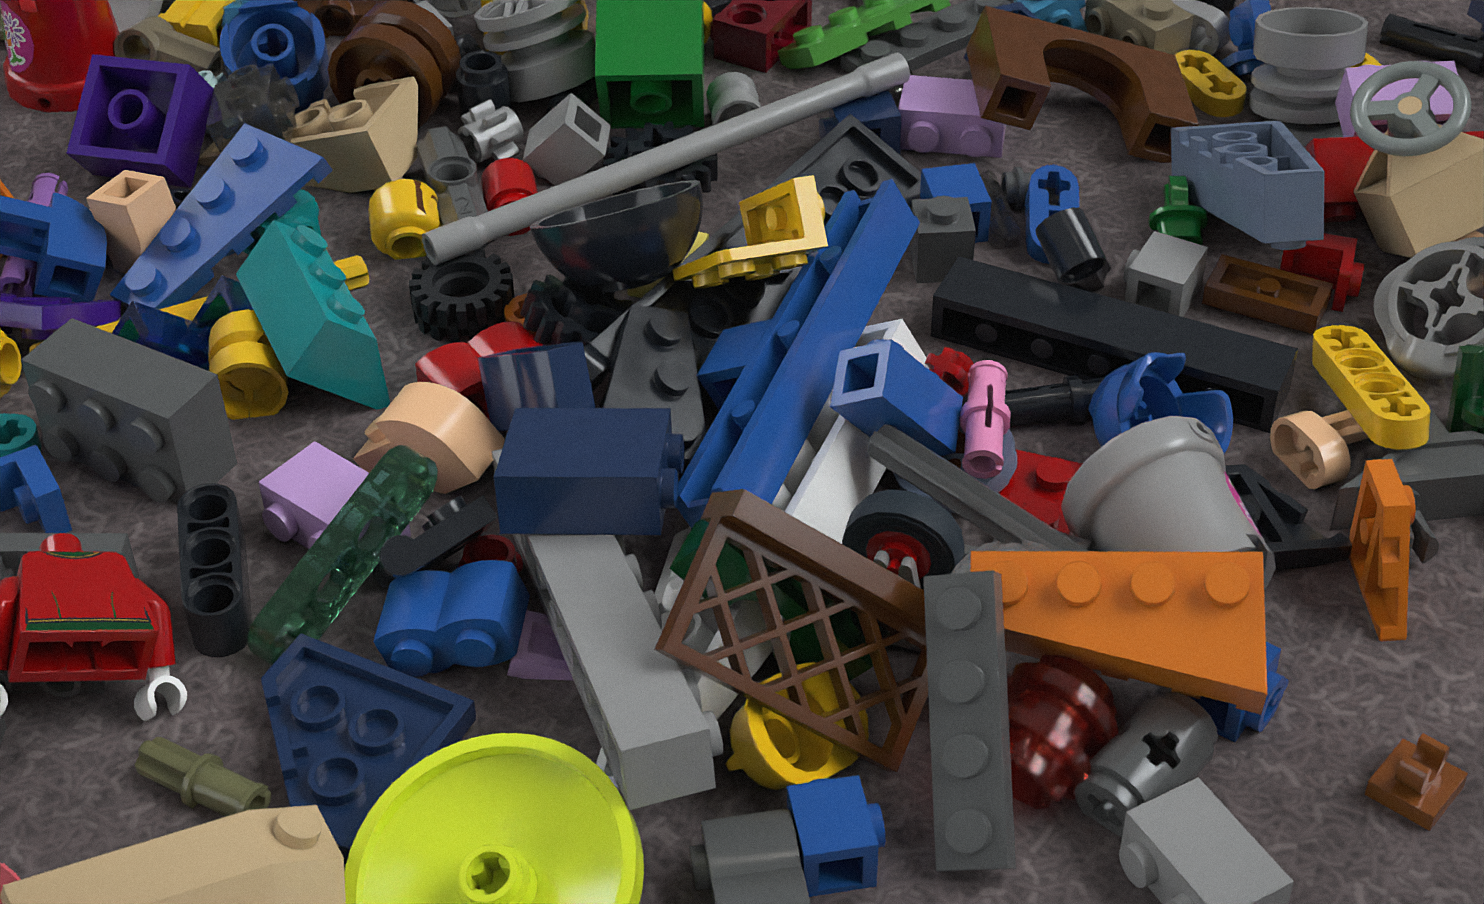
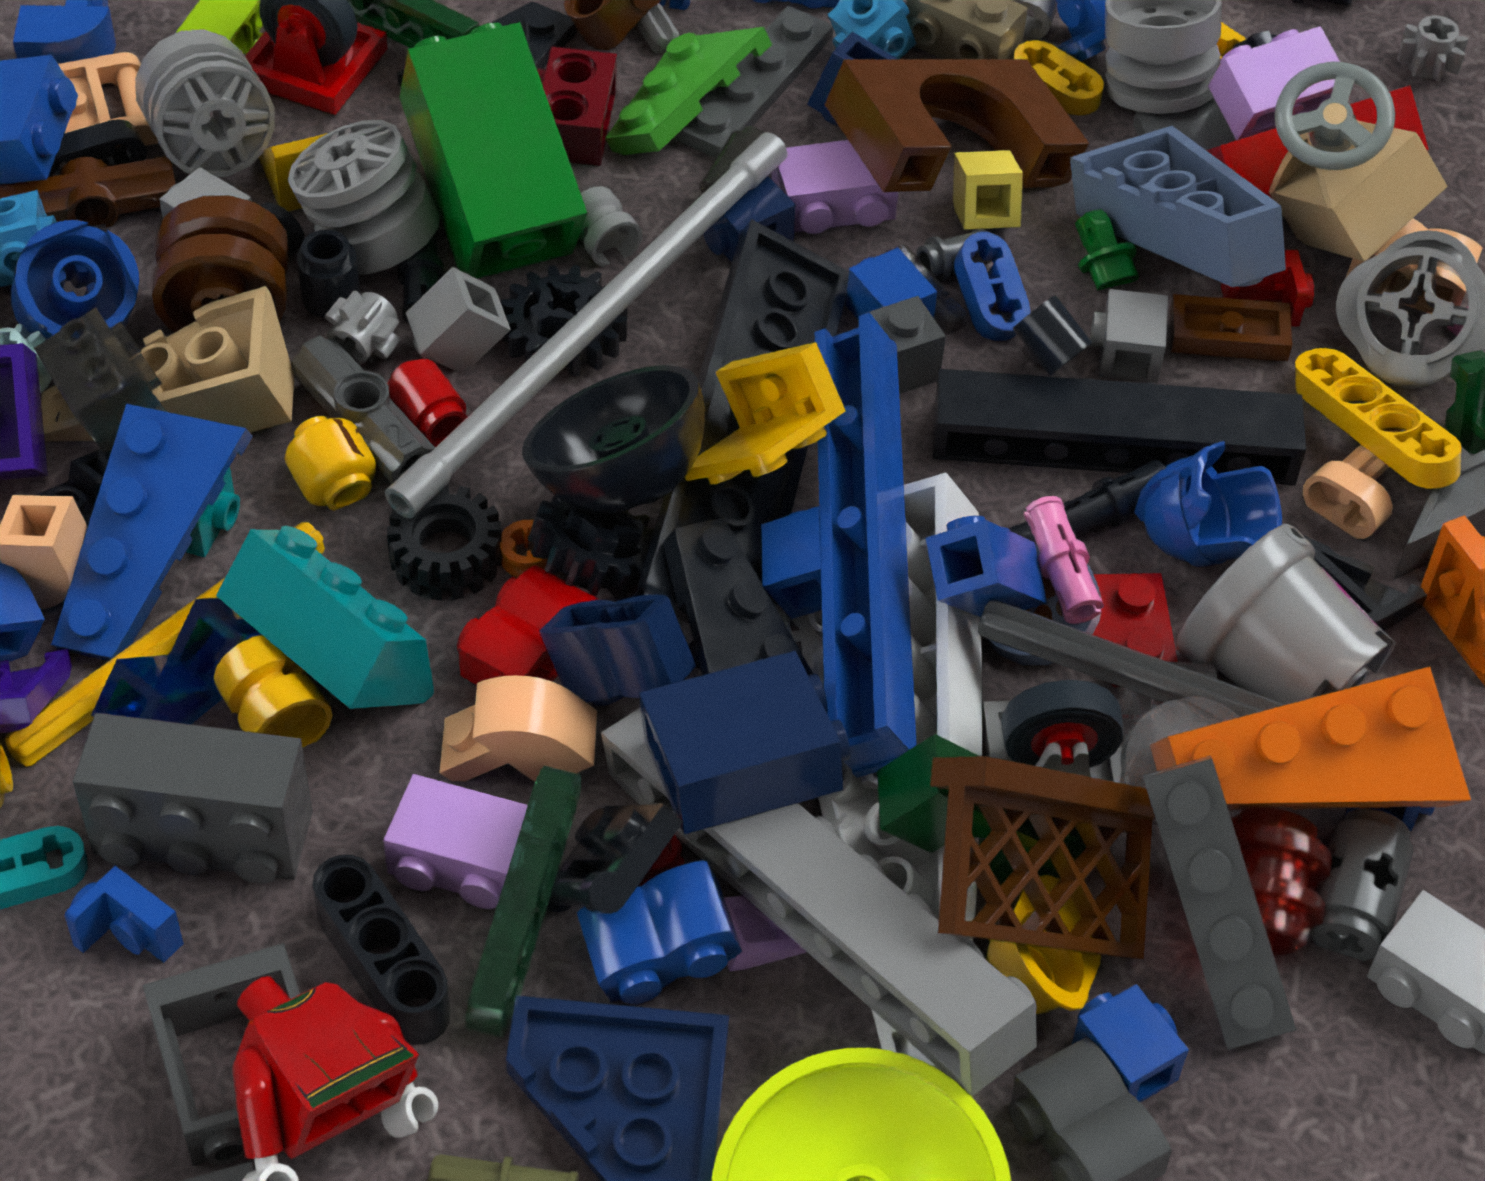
camera: 25 degrees left, 10 degrees up
red axle [925,347,974,397] -> none
none -> light yellow brick [953,150,1023,230]

